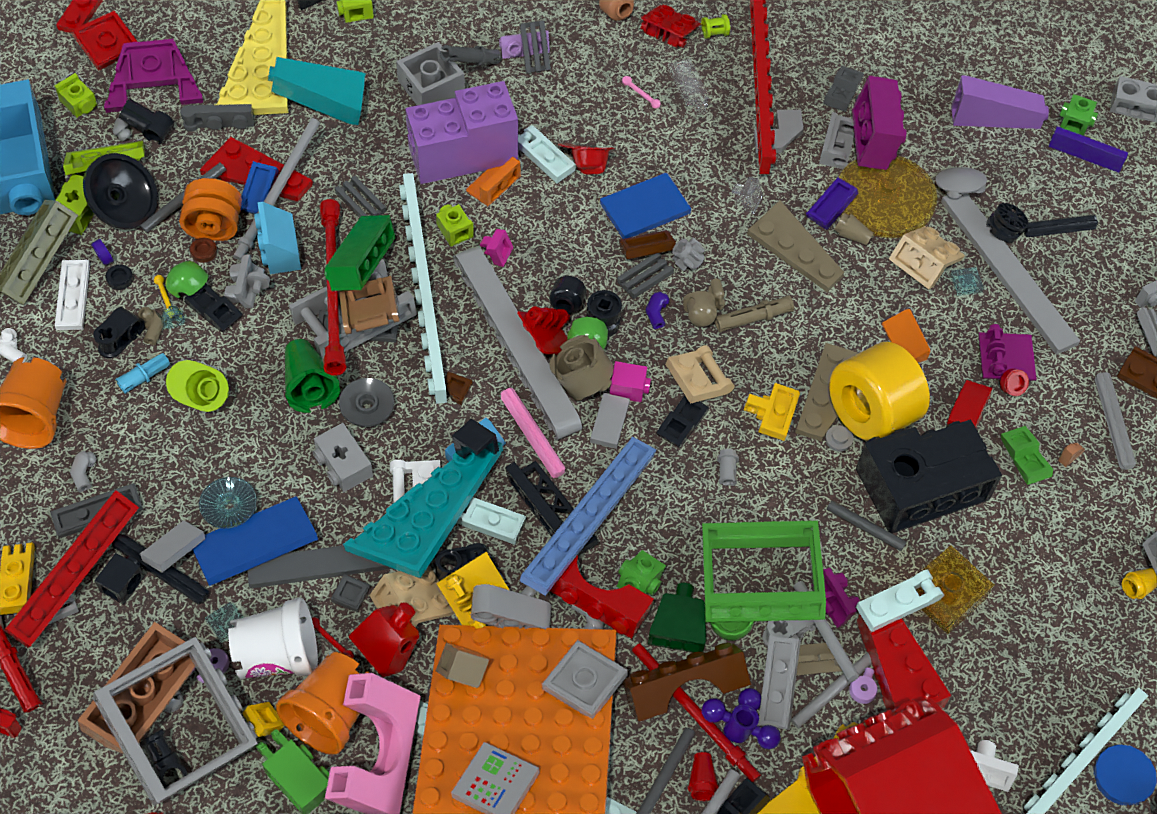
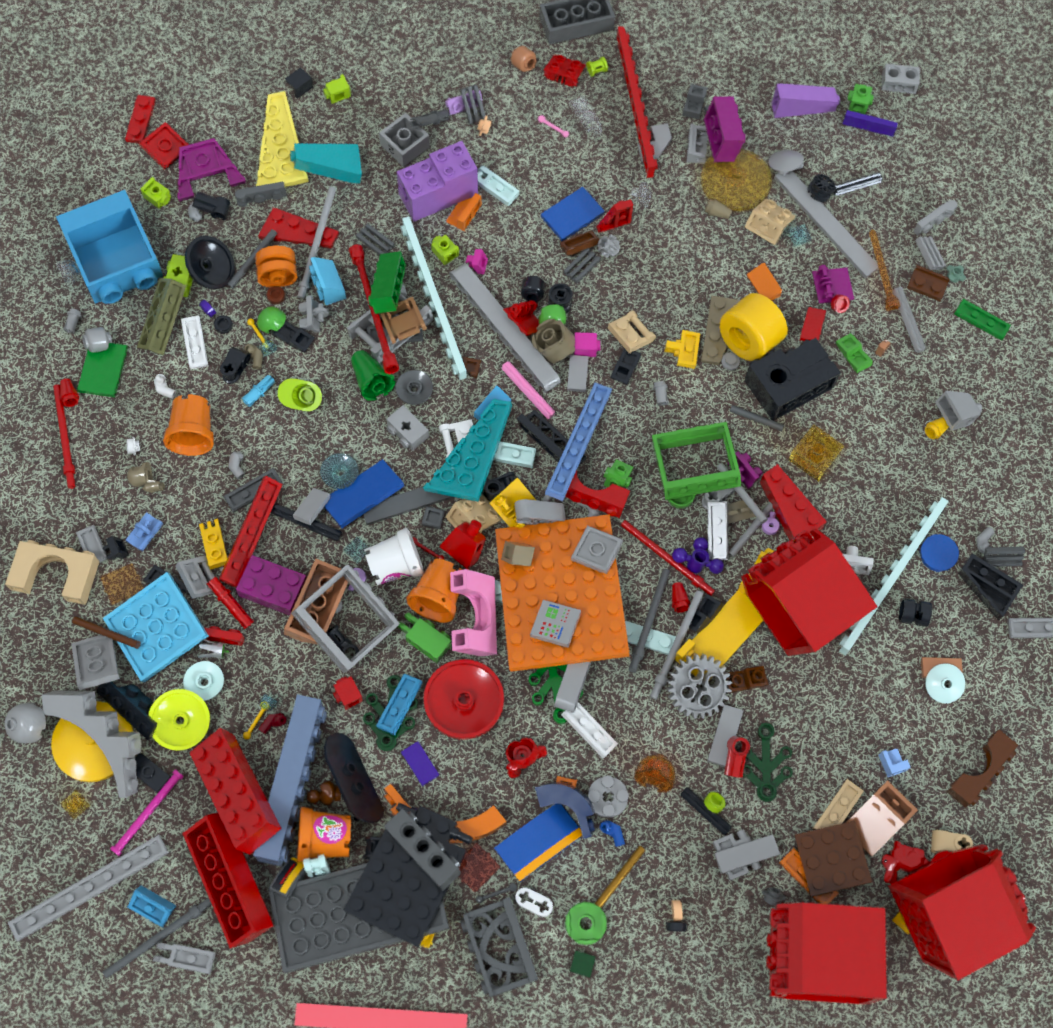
camera: 10 degrees left, 10 degrees up
lime wing [63,141,145,176] -> none
black brick [94,553,145,605] -> none
blue tile [241,161,279,215] -> none
yellow tile [242,702,285,737] -> none
black panel [452,418,499,459] -> none
red piece [558,143,615,174] -> none
reddish brown arch [623,643,751,722] -> none
dark purple arm [645,292,669,329] -> none
dark green torso [647,582,706,653] -> none
dark tan piece [683,279,725,327] -> none
dark tan pin [714,295,794,333] -> none
dark tan wing [747,200,845,292] -> none
dark purple tile [806,177,859,230] -> none
light aqua plate [856,570,944,632] -> none
none -> magenta brick [236,555,307,616]
none -> light nougat plate [477,116,491,136]
none -> red wing [596,199,633,233]
none -> clear orange piece [869,229,900,311]

